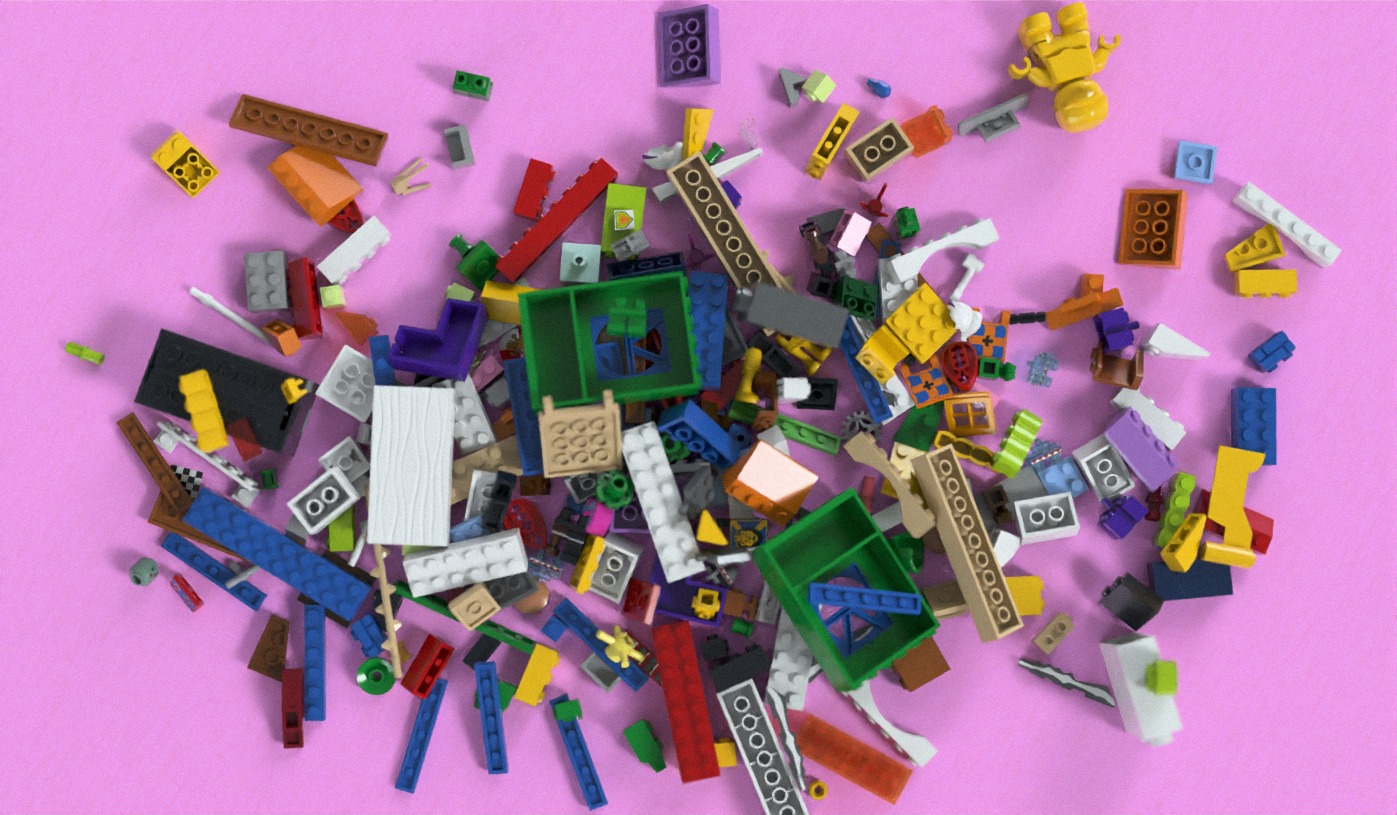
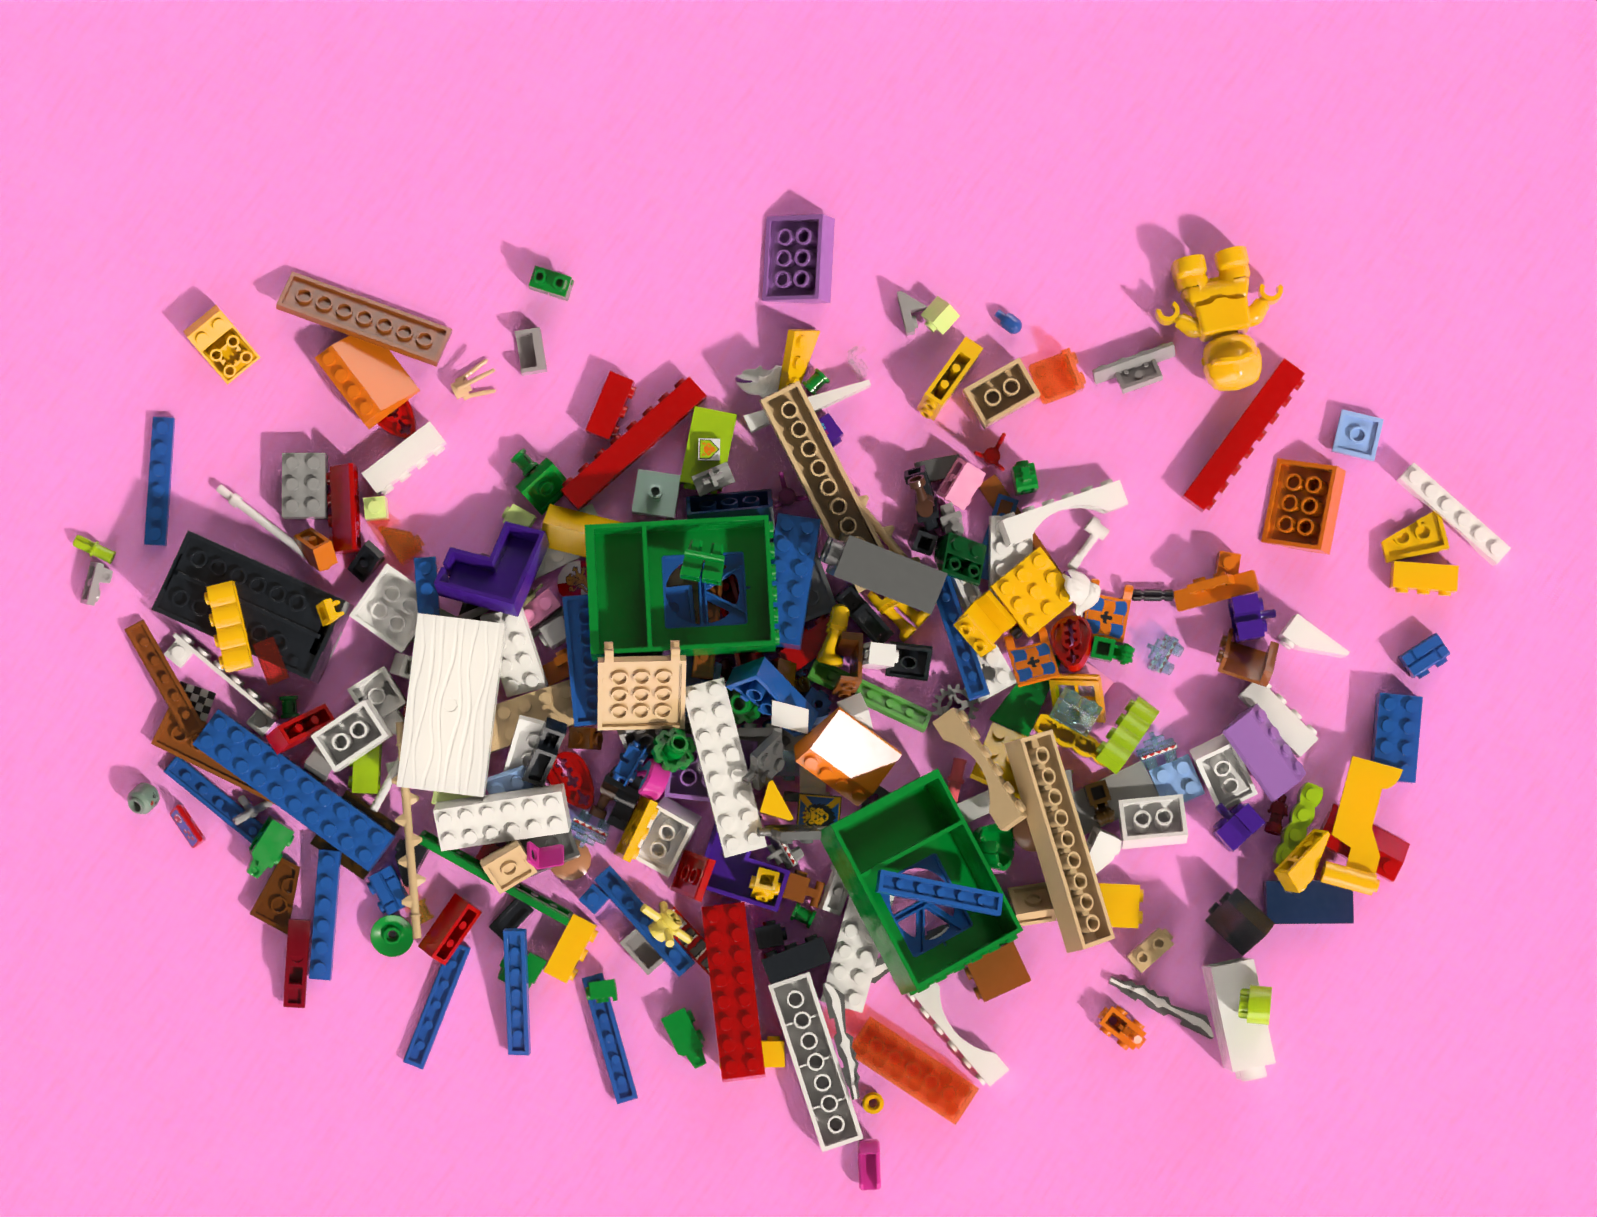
camera: 10 degrees right, 0 degrees up
none -> light grey hinge [80,561,113,606]
none -> blue plate [144,417,176,546]
none -> green hinge [246,815,294,879]
none -> red brick [266,703,335,755]
none -> black slope [347,540,385,583]
none -> dark pink bracket [527,841,564,870]
none -> blue hinge [612,740,649,786]
none -> white sticker [771,700,809,734]
none -> clear light blue brick [1049,687,1103,737]
none -> orange brick [1098,1005,1147,1051]
none -> red brick [1181,358,1305,512]

